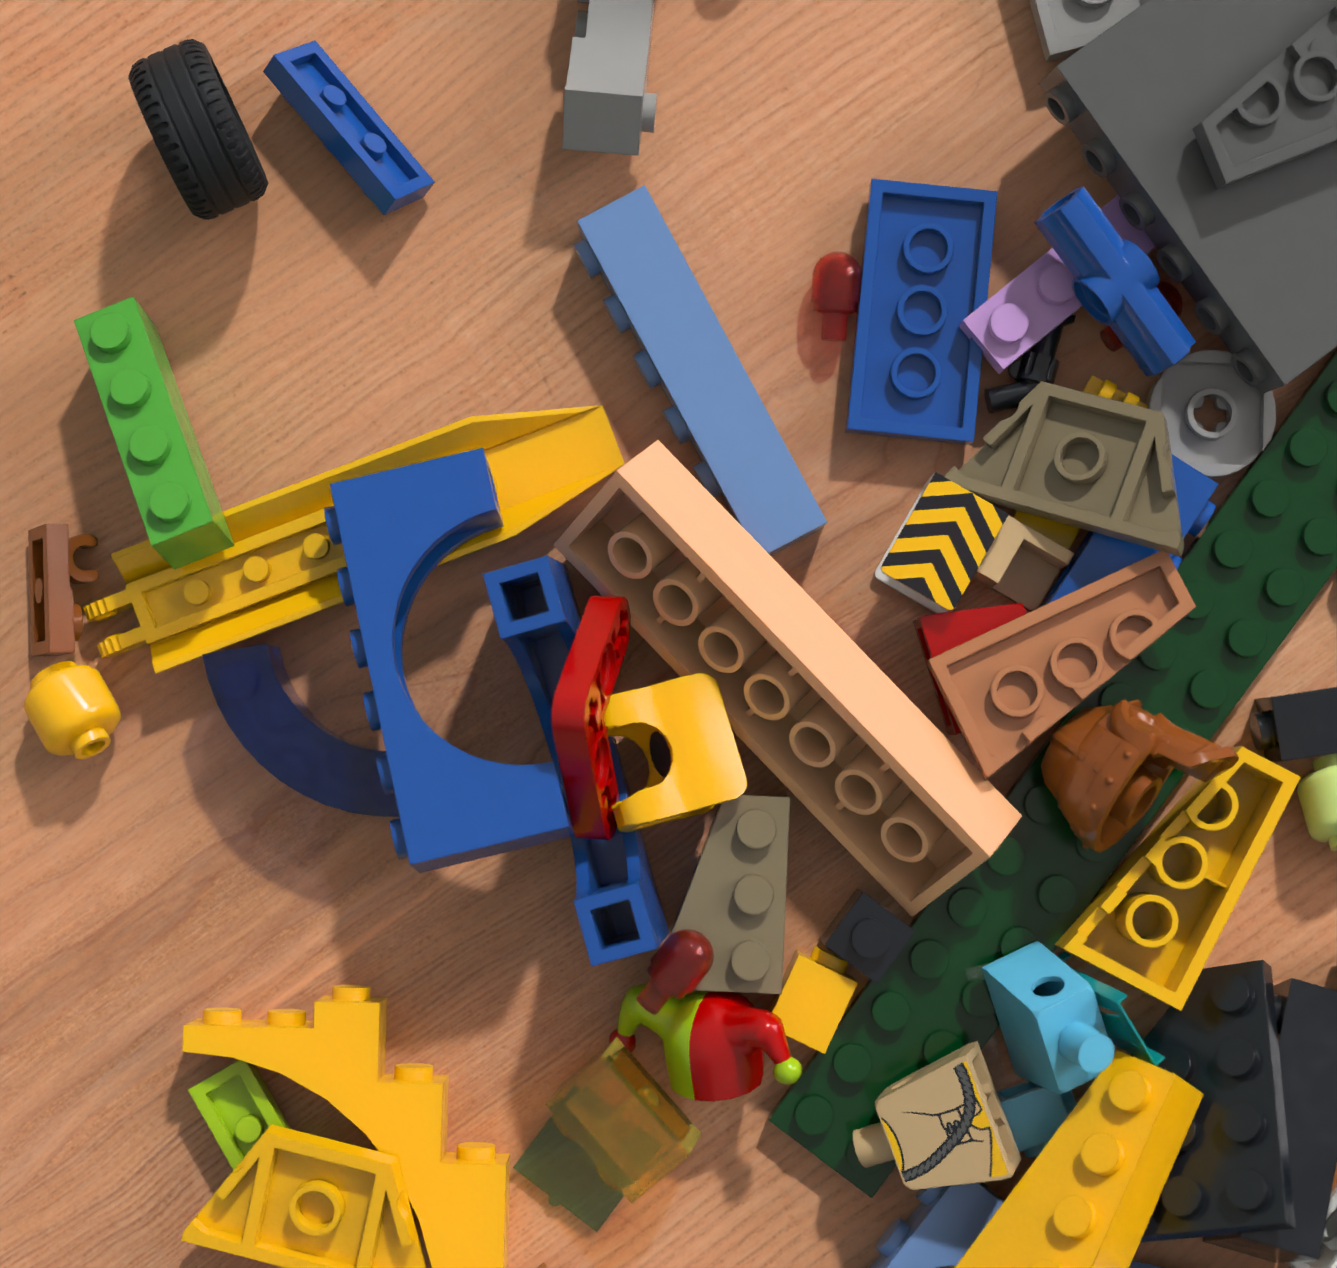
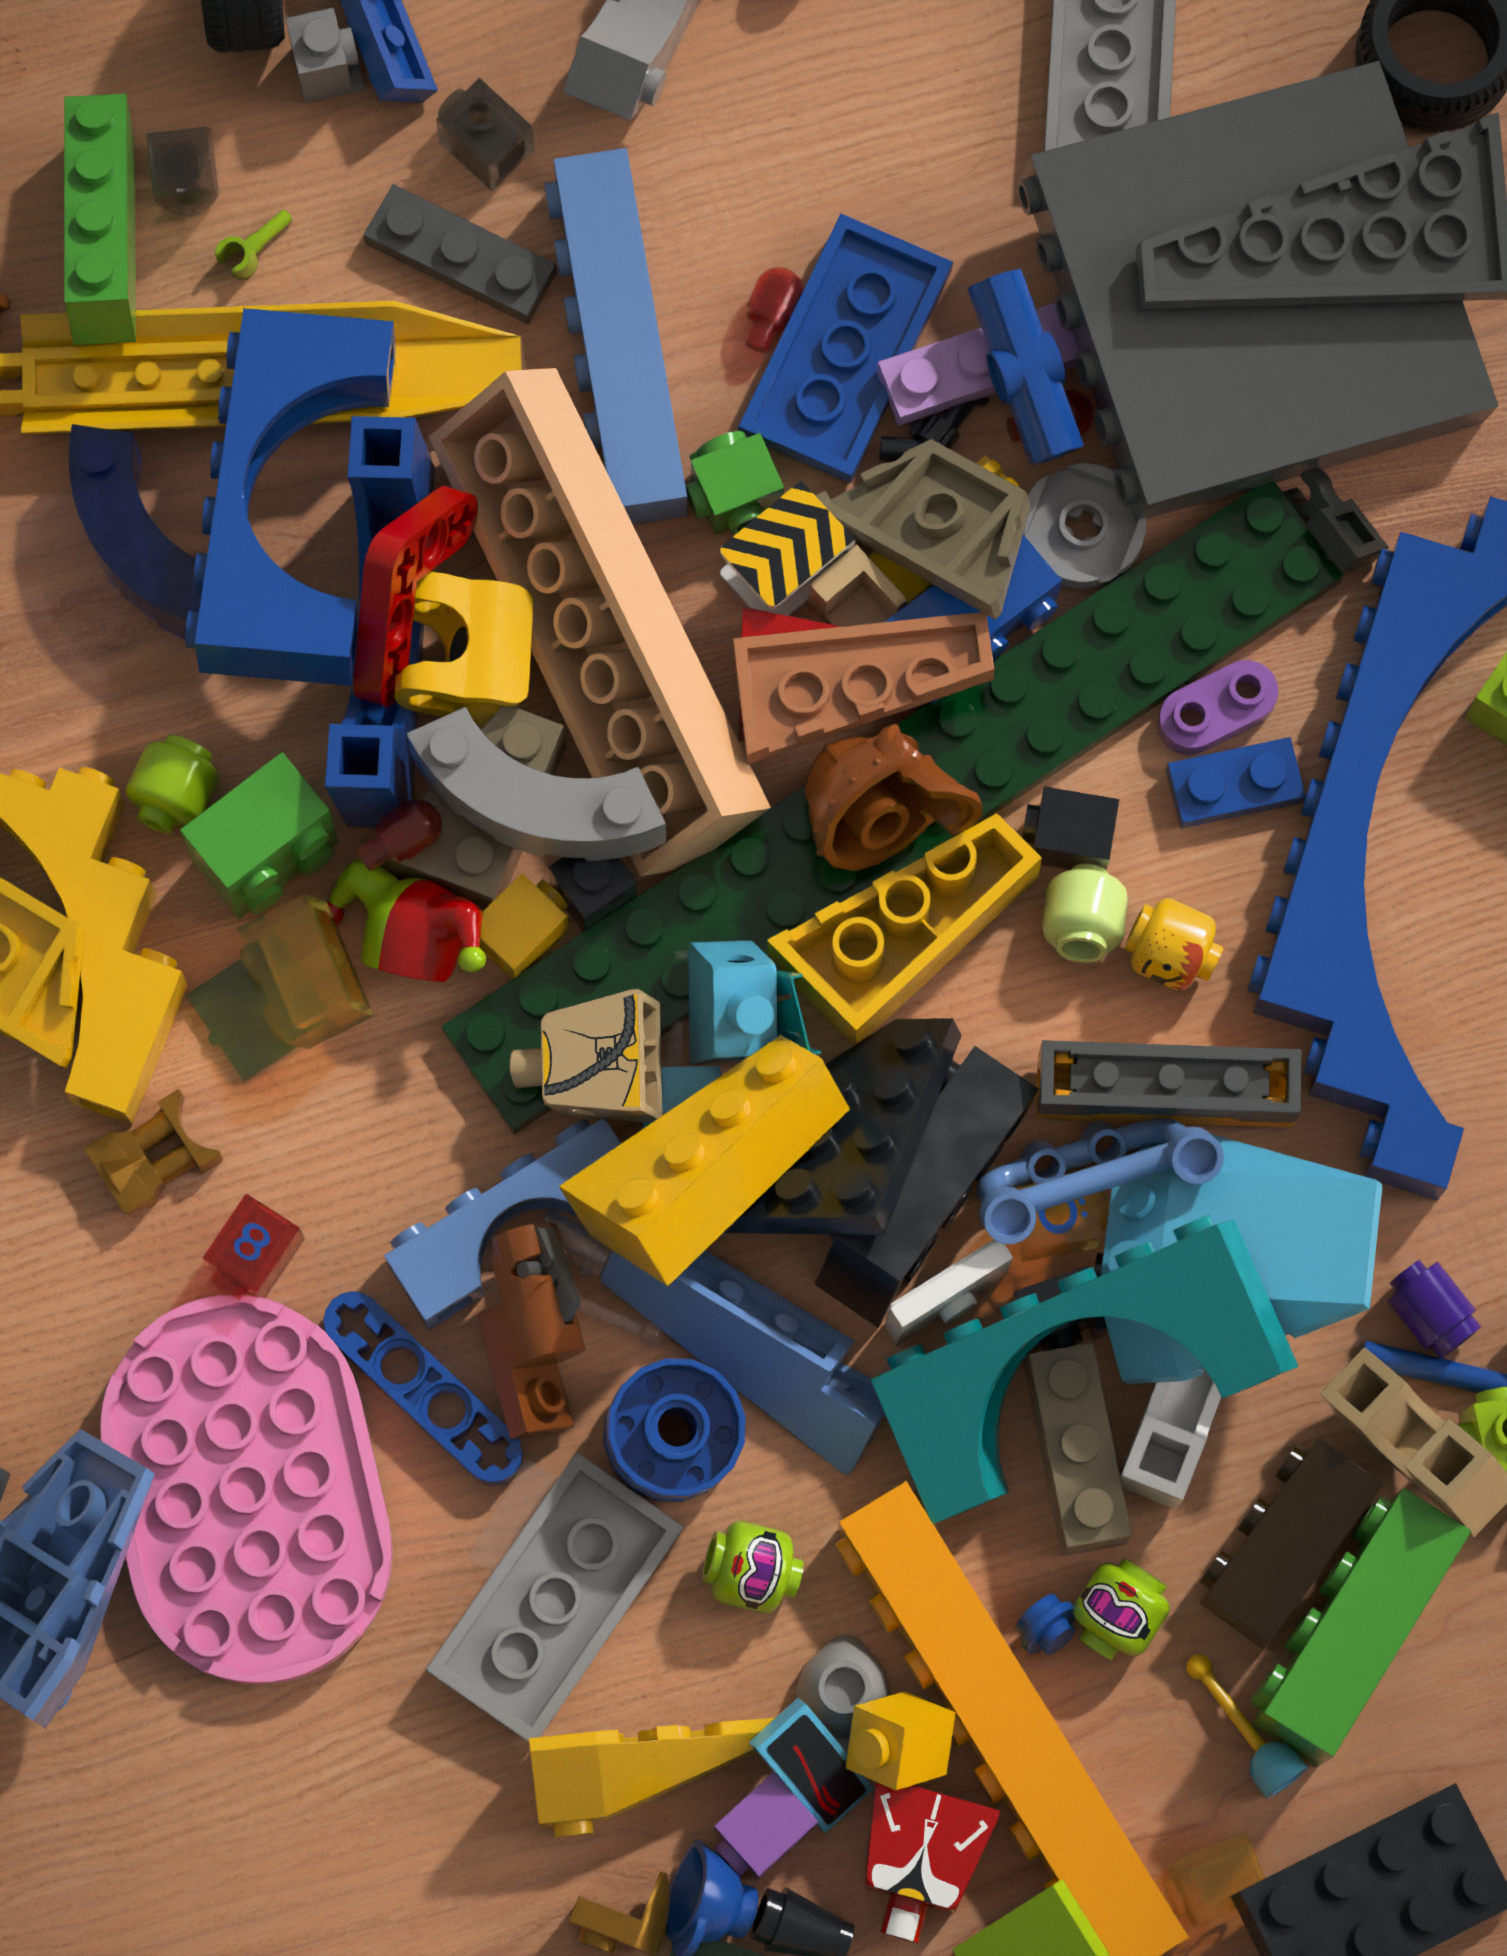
camera: 15 degrees right, 10 degrees down
none -> lime head [126,735,220,834]
none -> clear smoke plate [146,126,219,218]
none -> bright green brick [180,752,339,919]
none -> lime hand [215,209,293,279]
none -> light grey brick [286,8,364,103]
none -> dark grey plate [364,184,557,324]
none -> light grey brick [407,707,666,861]
none -> clear smoke brick [436,78,534,191]
none -> bright green brick [685,431,784,535]

